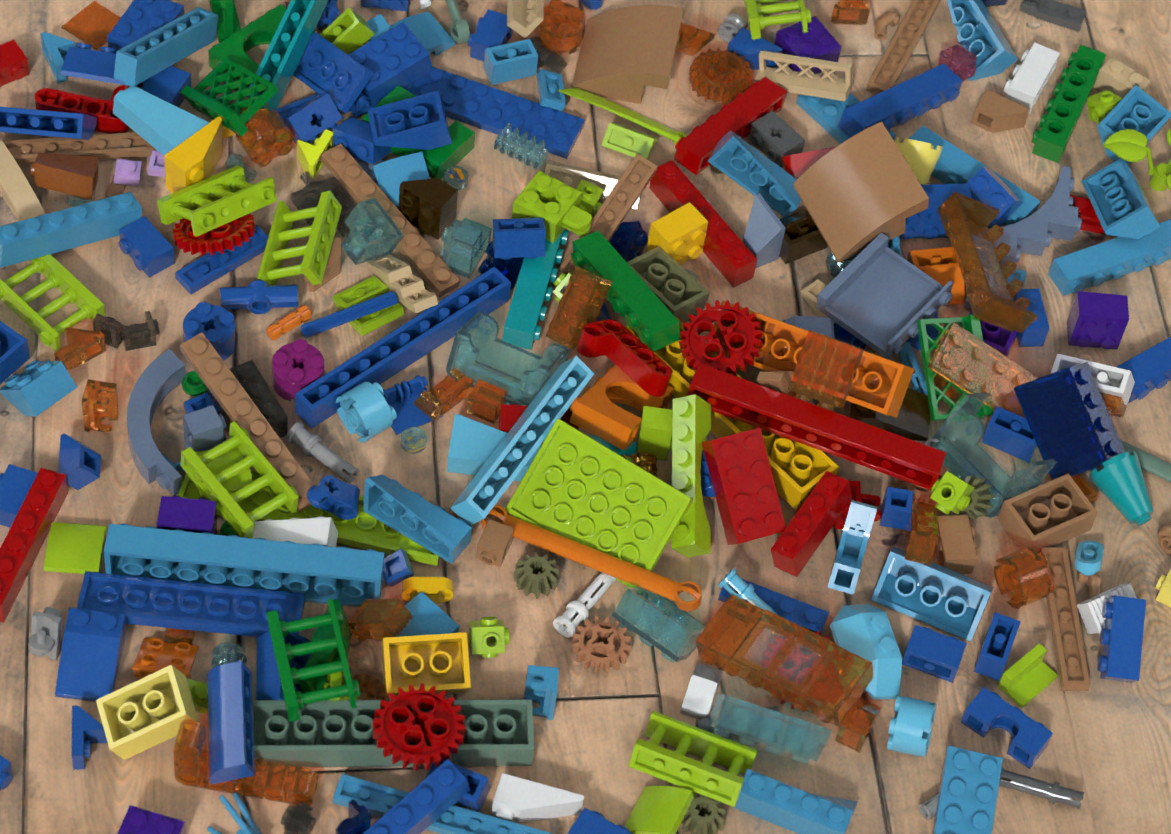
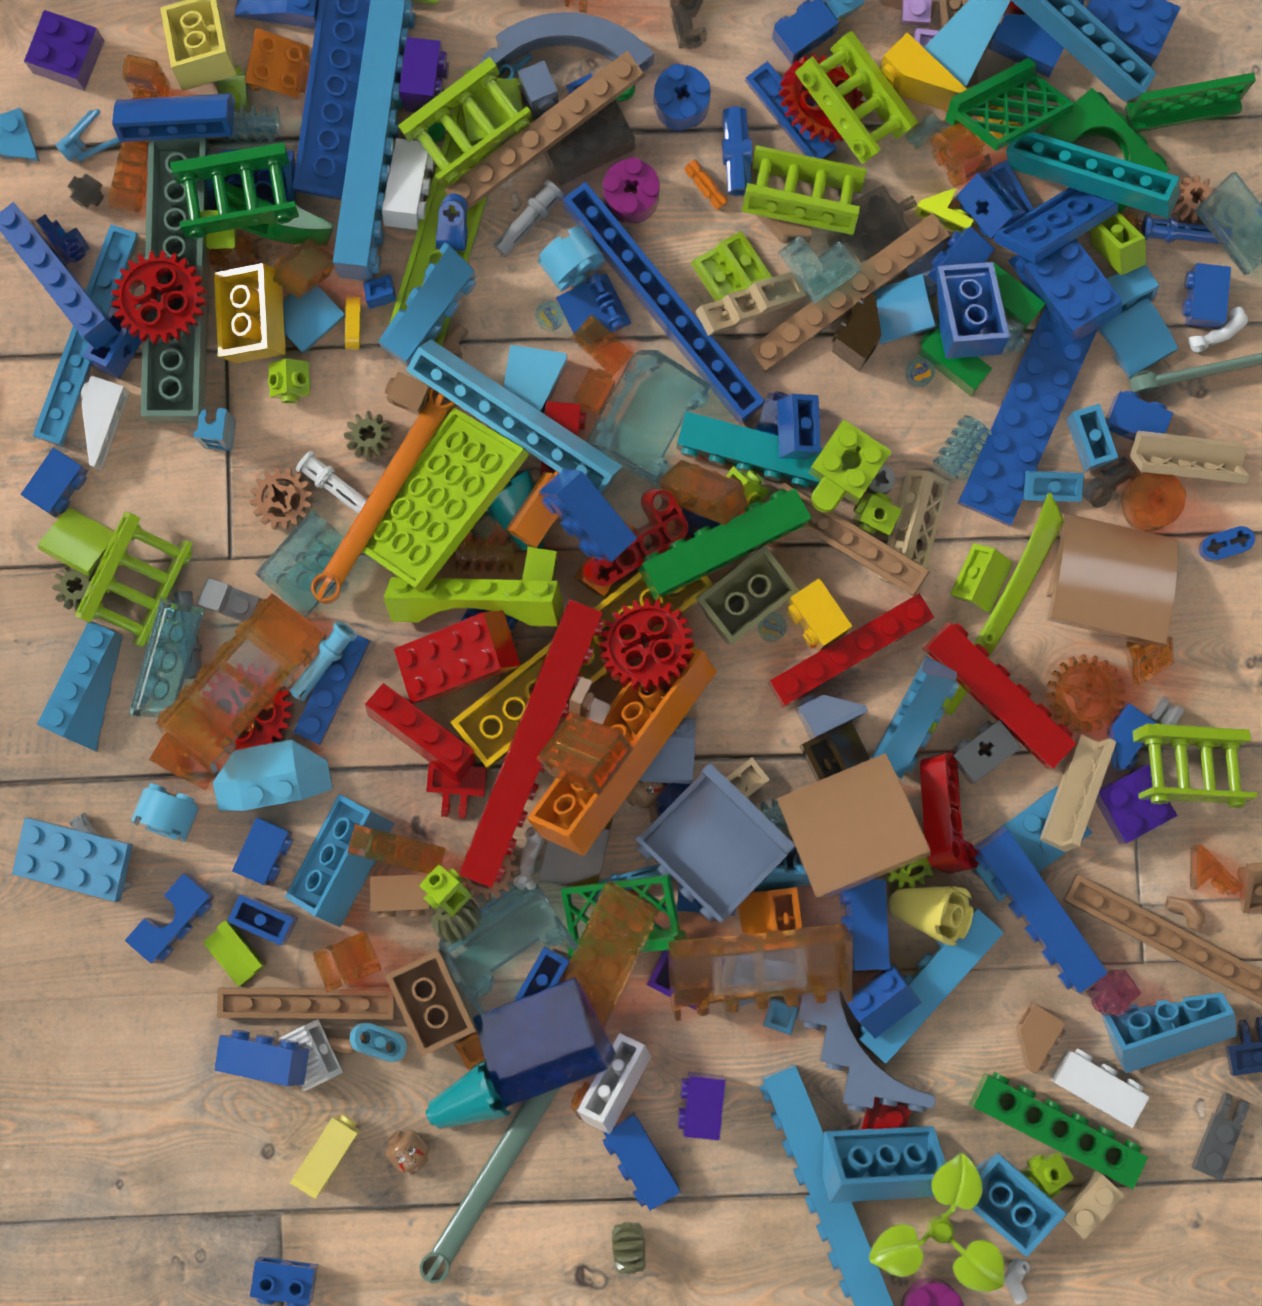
camera: 100 degrees right, 30 degrees up
blue axle [300,291,398,338] -> none
clear light blue brick [440,218,492,279] -> none
clear blue bracket [609,221,648,262] -> none
dark azure arch [828,500,877,595] -> none
blue brick [880,487,913,530] -> none
dark grey pin [999,768,1084,809] -> none
blue brick [1010,289,1049,347] -> none
none -> blue brick [539,468,637,562]

